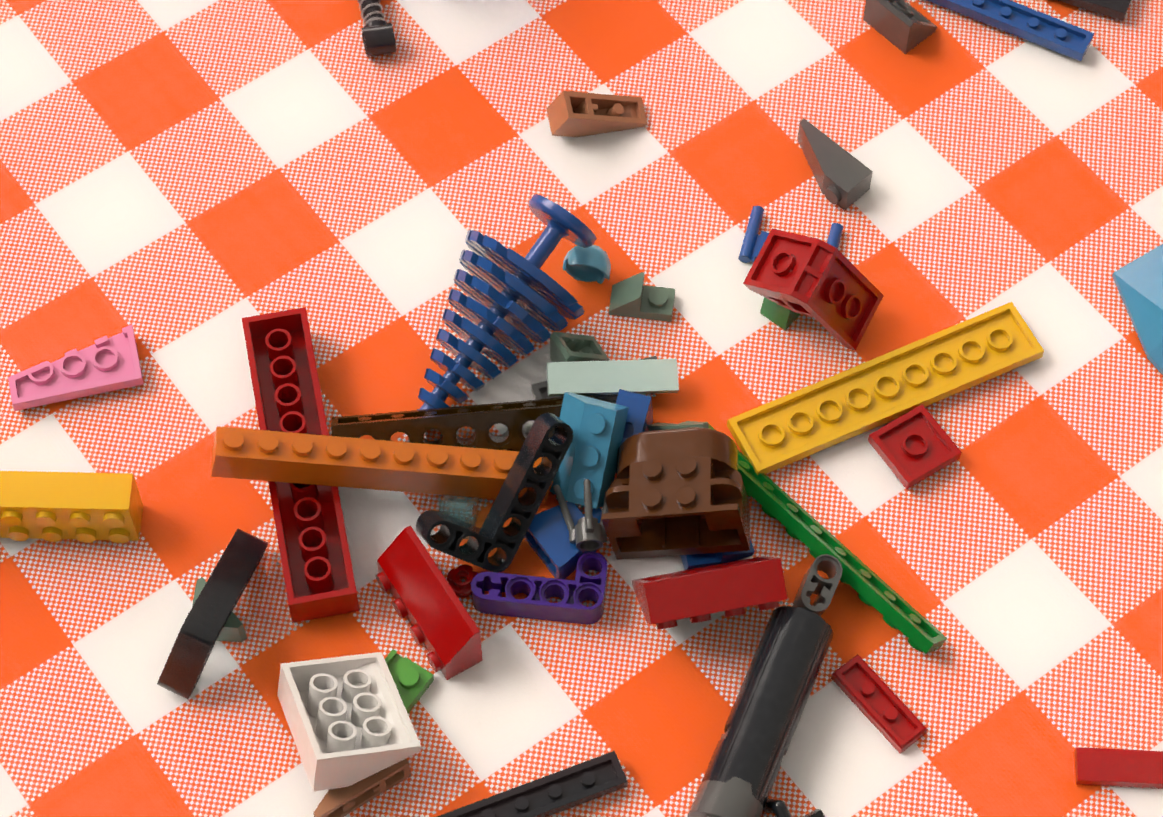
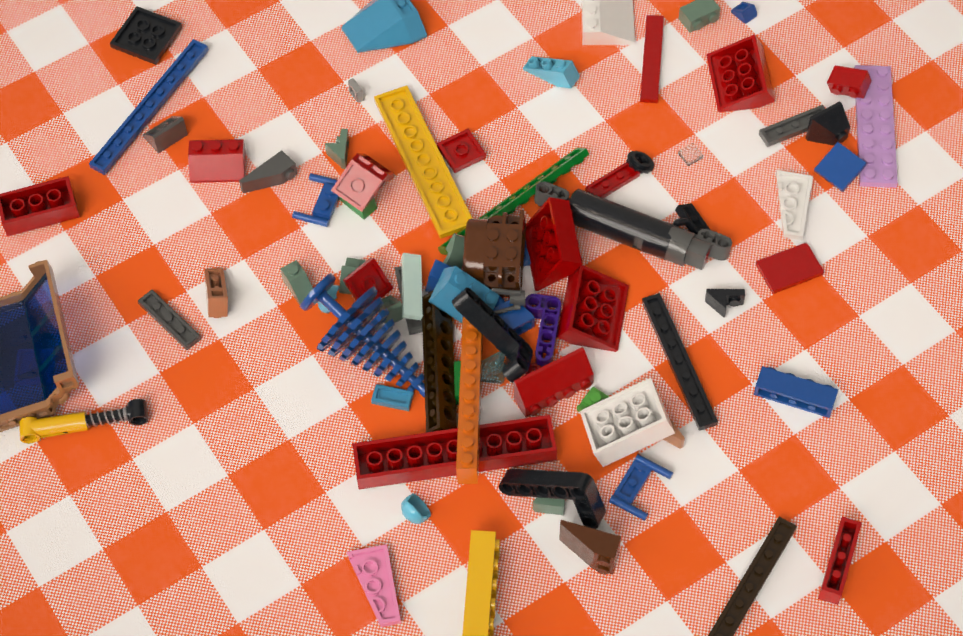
camera: 85 degrees left, 0 degrees up
none -> dark grey tile [138,290,201,350]
none -> slope [188,139,246,183]
none -> sand green slope [280,260,313,305]
none -> sand green slope [325,129,349,169]
none -> red plate [343,257,393,303]
none -> light grey tile [348,78,364,103]
none -> dark azure tile [371,384,414,411]
none -> medium azure hair [401,493,431,524]
none -> medium azure slope [523,56,580,88]
none -> red slope [557,264,629,352]
none -> reddish brown slope [559,520,621,575]
none -> blue plate [609,454,674,521]
none -> black gear [626,151,654,174]

